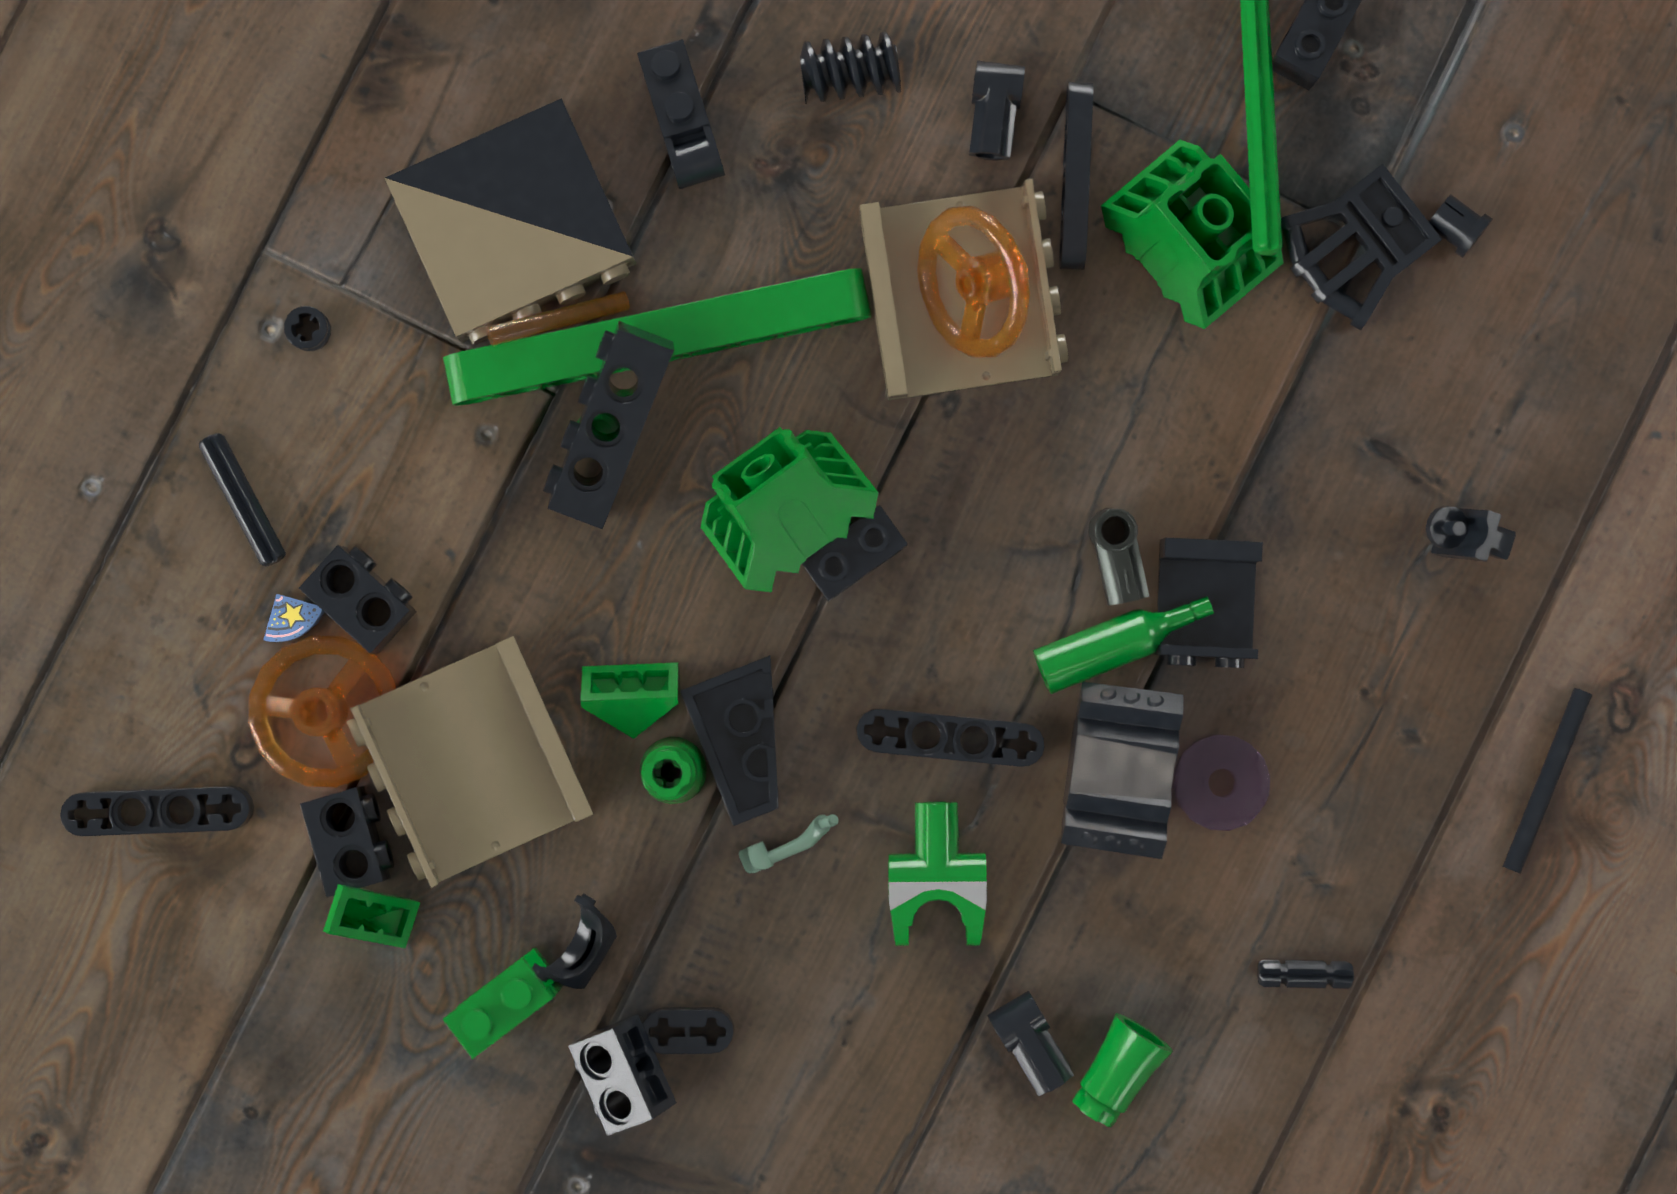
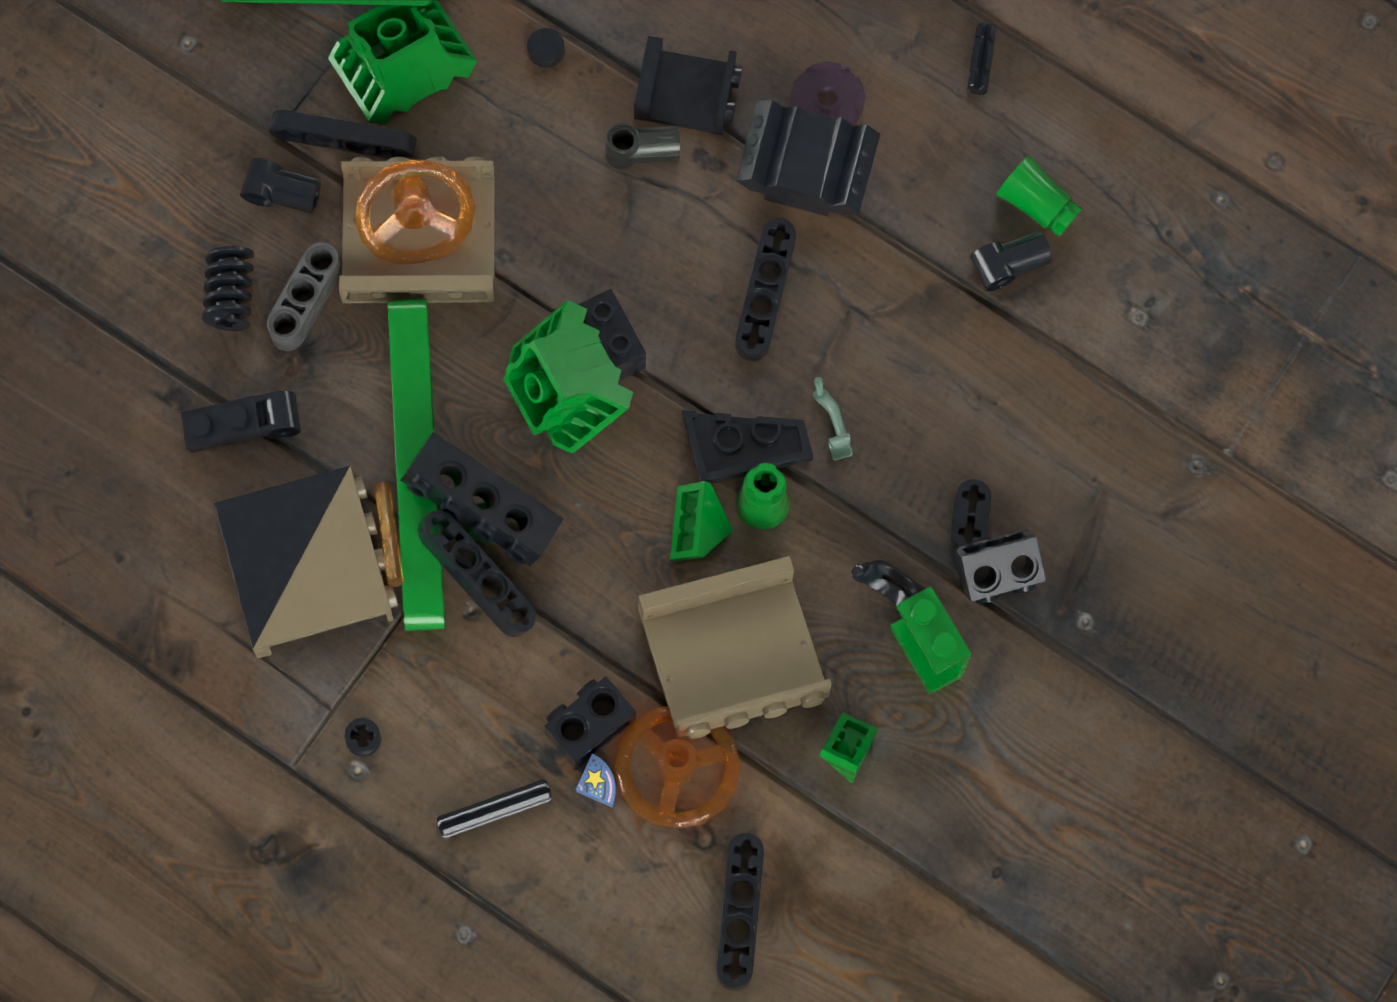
camera: 85 degrees left, 15 degrees down
black brick [300,785,394,898] -> none
green connector [888,801,987,946] -> none
green piece [1033,596,1214,694] -> none
none -> dark grey beam [267,242,341,351]
none -> black beam [418,510,536,637]
none -> black tile [527,28,565,68]

